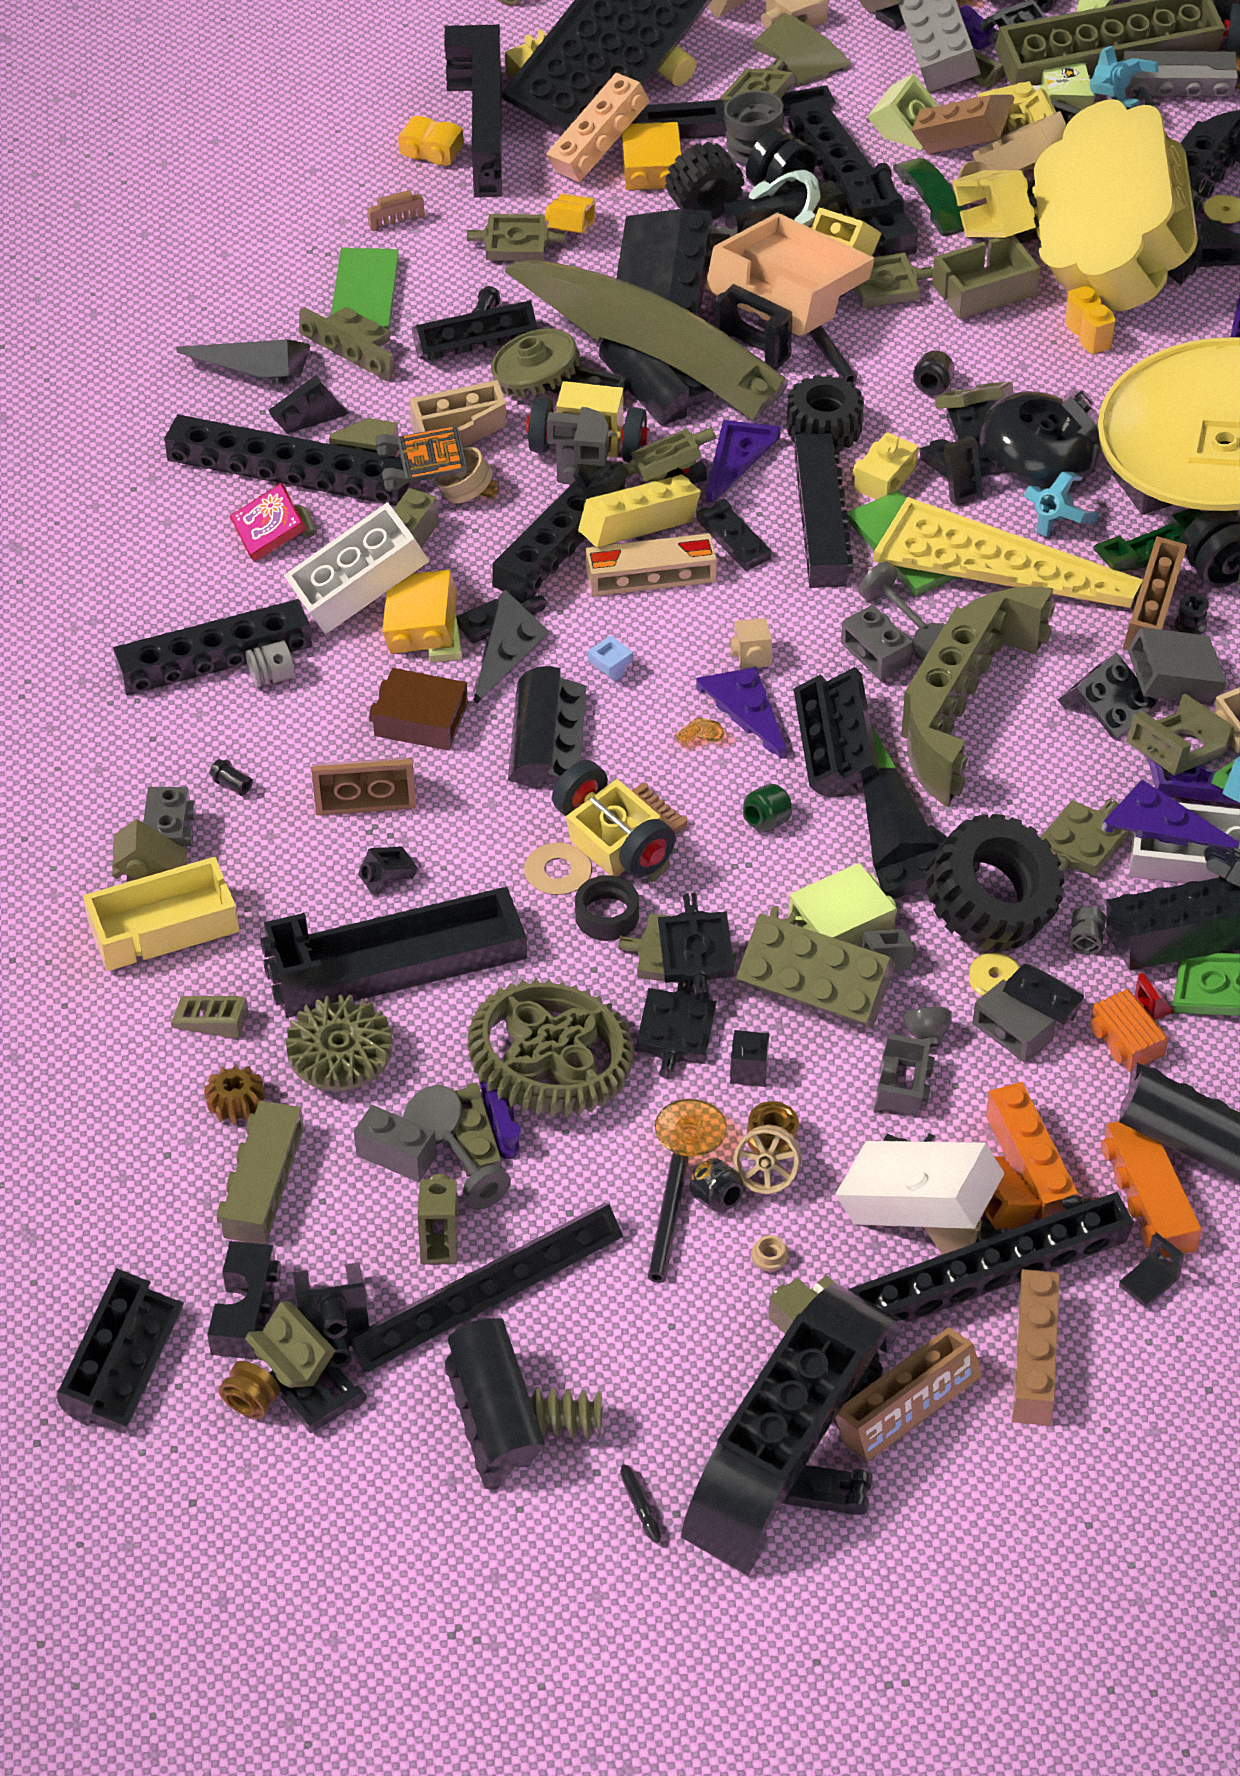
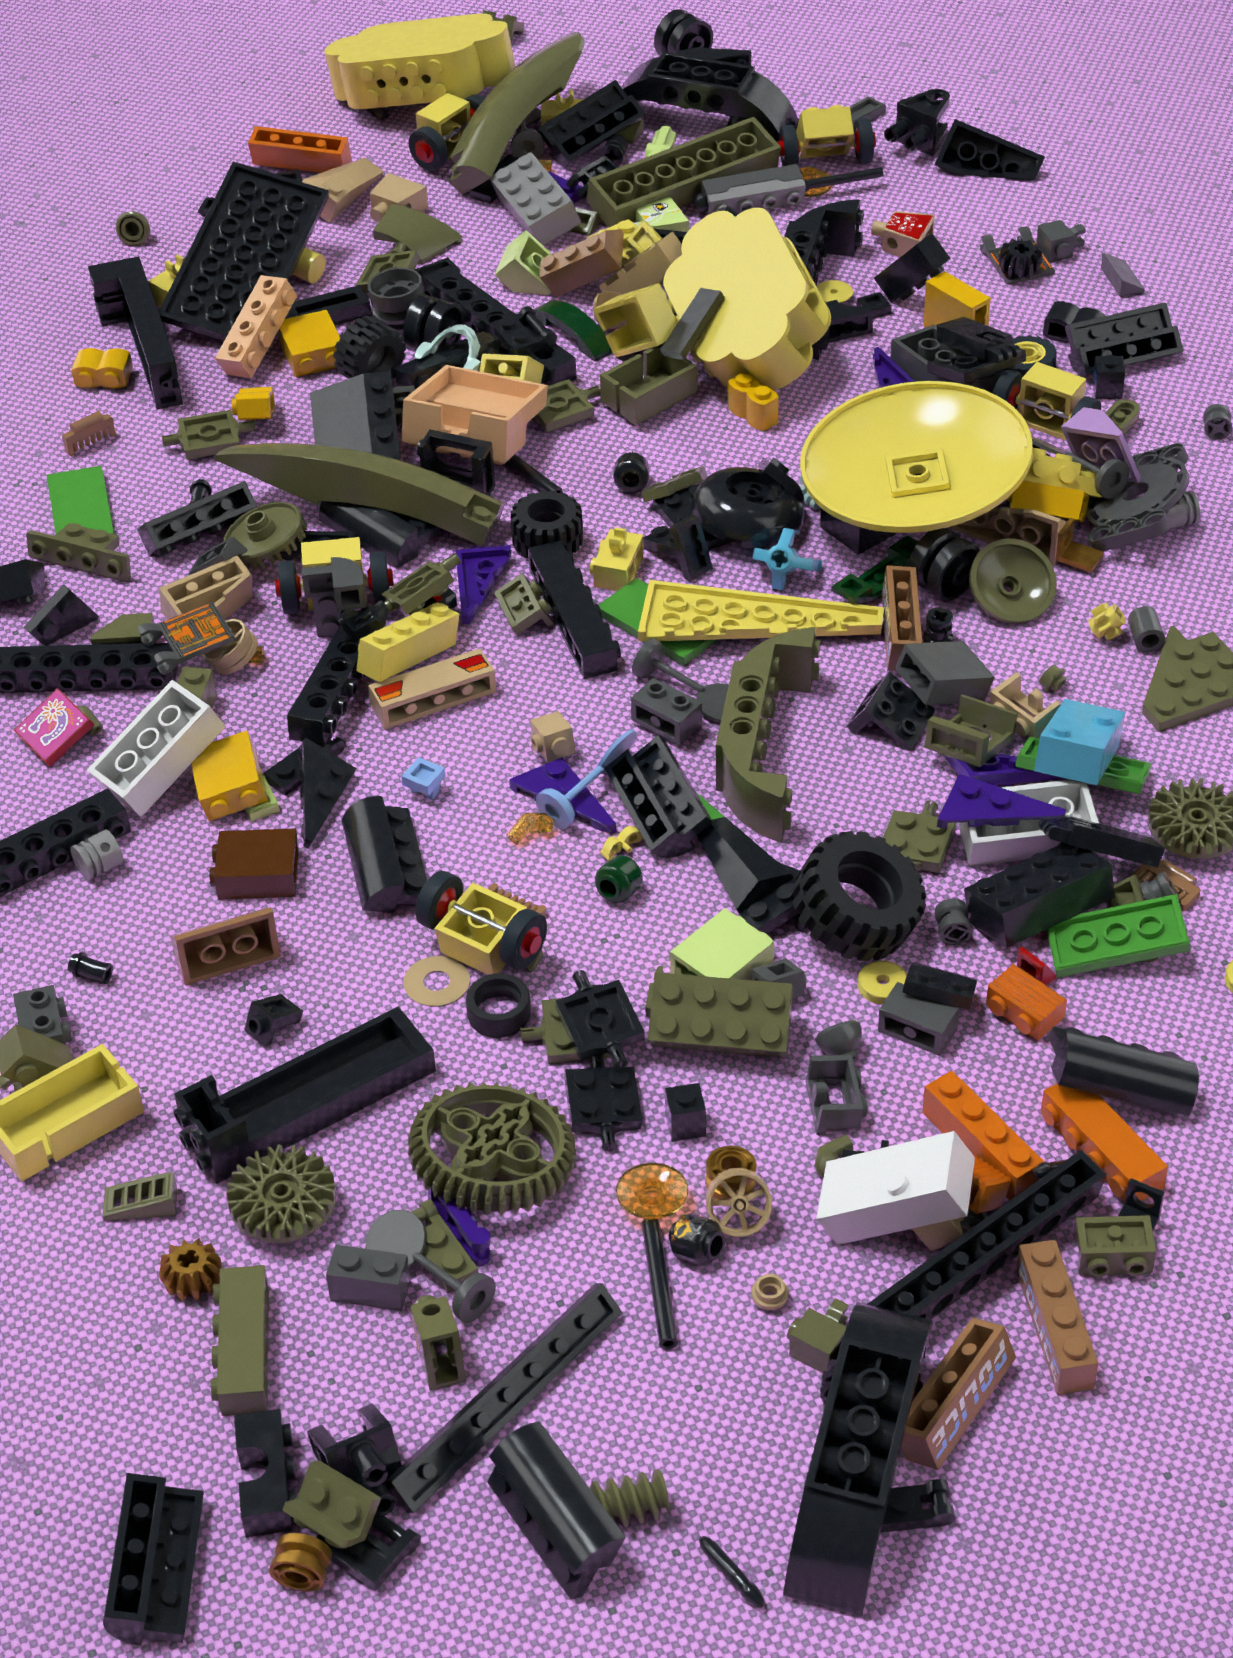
camera: 15 degrees left, 5 degrees down
black plate [696,498,772,572] -> none
medium azure piece [1089,46,1159,108] -> none
none -> dark grey slope [189,537,248,575]
none -> olive bracket [494,573,554,635]
none -> light blue piece [536,729,637,829]
none -> light yellow piece [600,826,643,860]
none -> black tile [660,288,725,360]
none -> olive arm [814,1134,854,1177]
none -> olive bracket [1075,1215,1156,1277]

